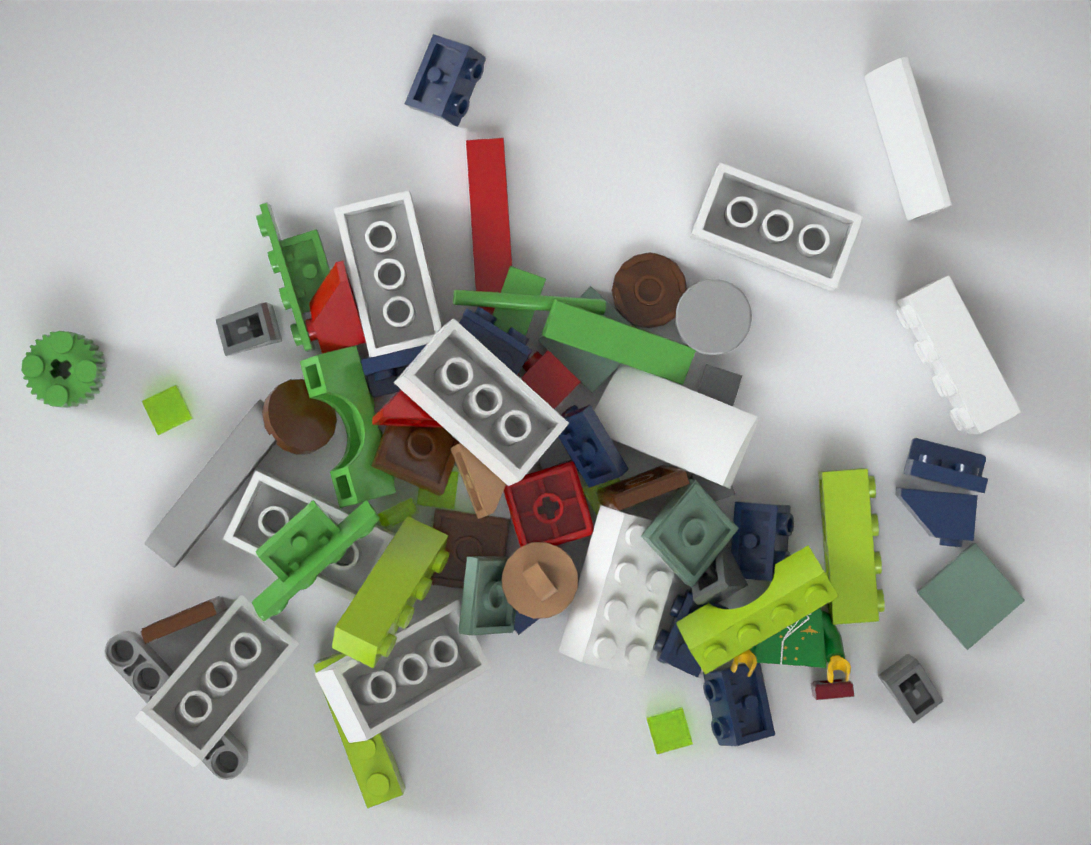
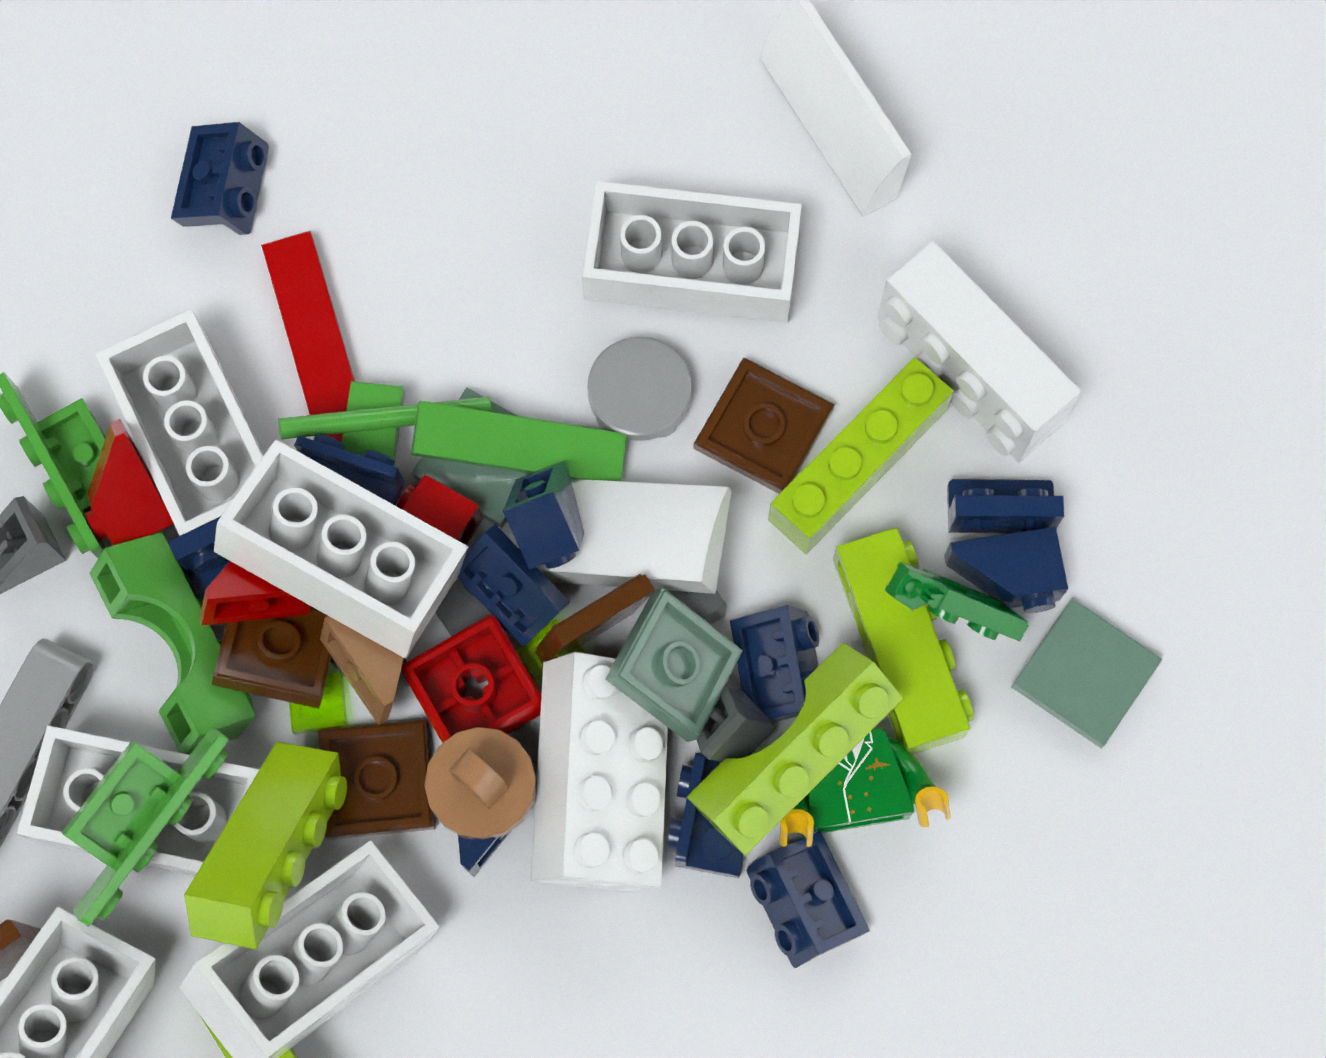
camera: 10 degrees left, 15 degrees down
reddish brown tile [262,379,337,455] -> none
clear neon green tile [378,498,420,528] -> none
sand green tile [458,556,516,635] -> none
reddish brown tile [612,252,687,328] -> none
clear neon green tile [646,707,693,755] -> none
dark grey tile [697,364,742,406] -> none
dark red tile [811,678,854,700] -> none
dark grey slope [878,654,943,724] -> none
none -> dark blue slope [503,461,584,569]
none -> reddish brown tile [693,357,835,494]
none -> lime brick [768,357,954,555]
none -> green hinge [885,562,1029,642]

